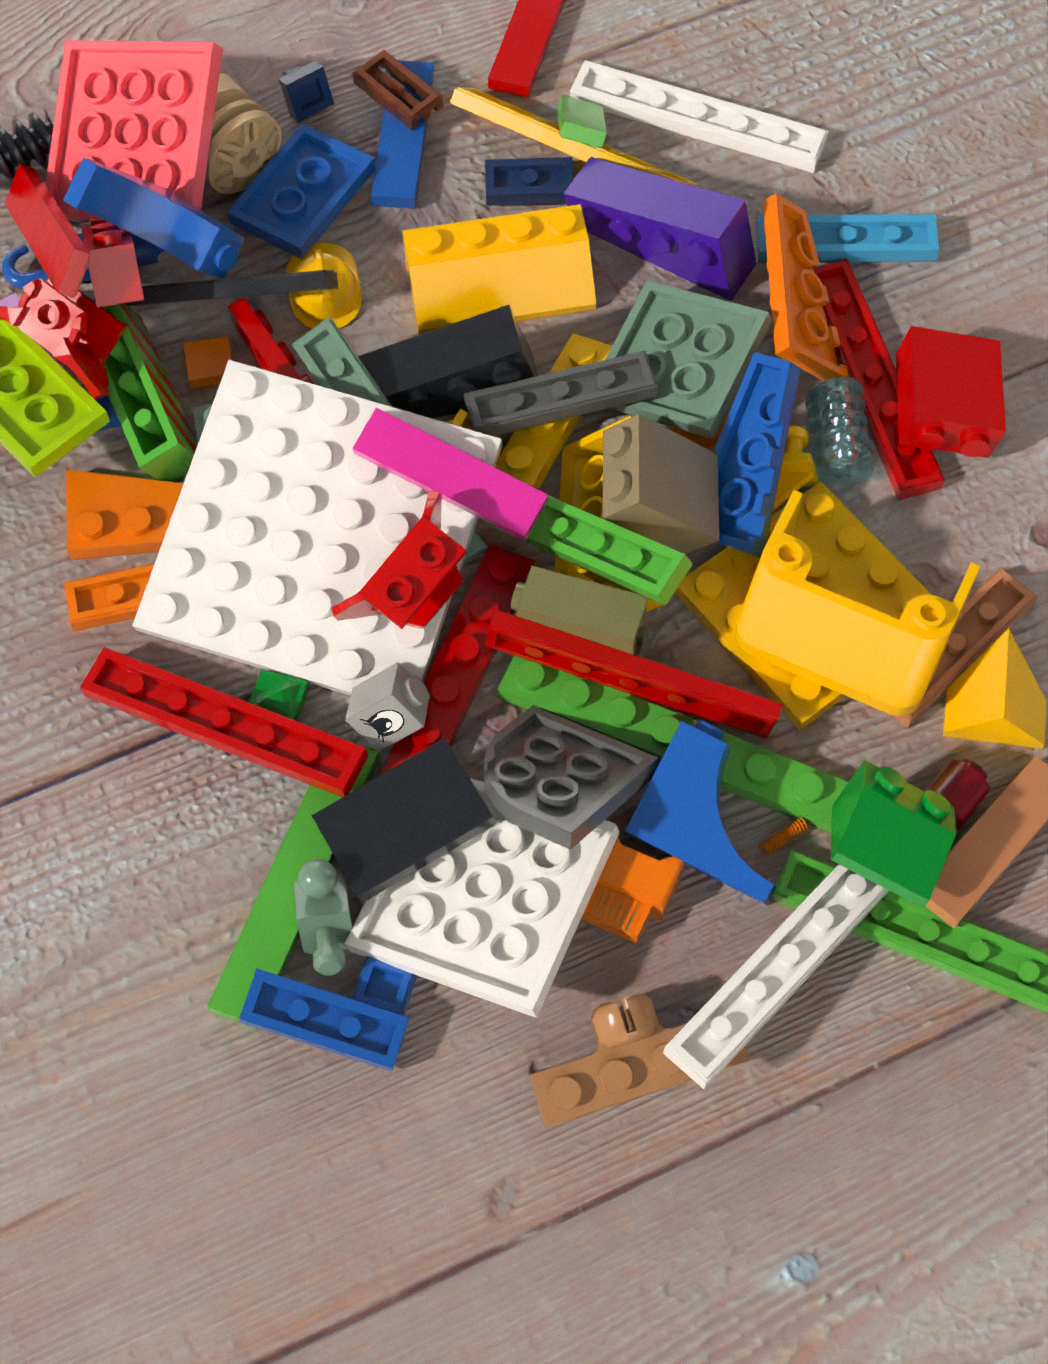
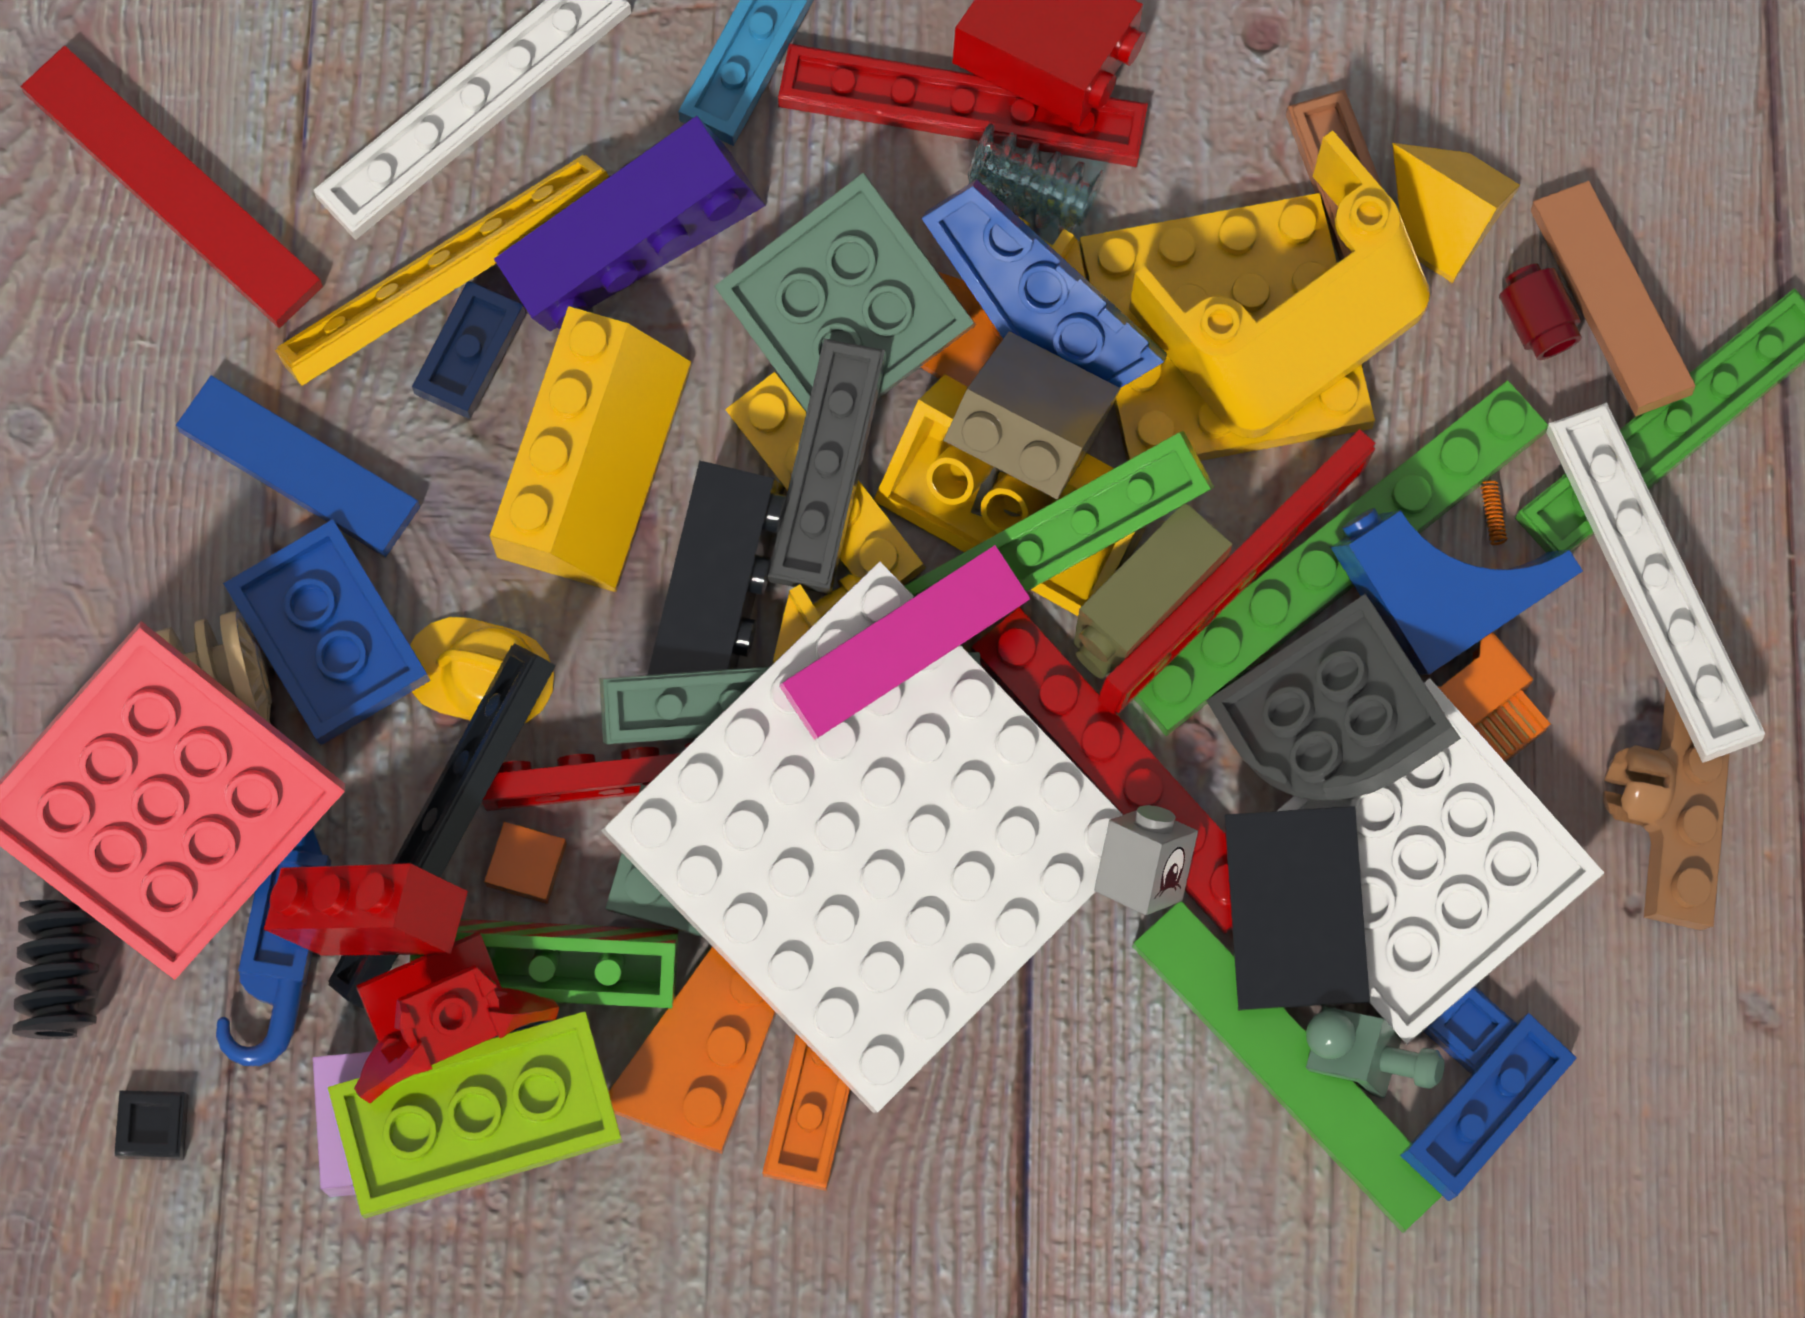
camera: 65 degrees left, 10 degrees up
tile [5,163,91,298] -> none
blue arch [63,157,245,279] -> none
red plate [80,647,369,797] -> none
green tile [249,669,310,721] -> none
dark blue tile [279,60,335,122] -> none
red piece [331,491,467,629] -> none
copper tile [352,49,443,131] -> none
bright green tile [557,94,607,148] -> none
orange wing [762,193,850,388] -> none
green slope [831,760,956,908] -> none

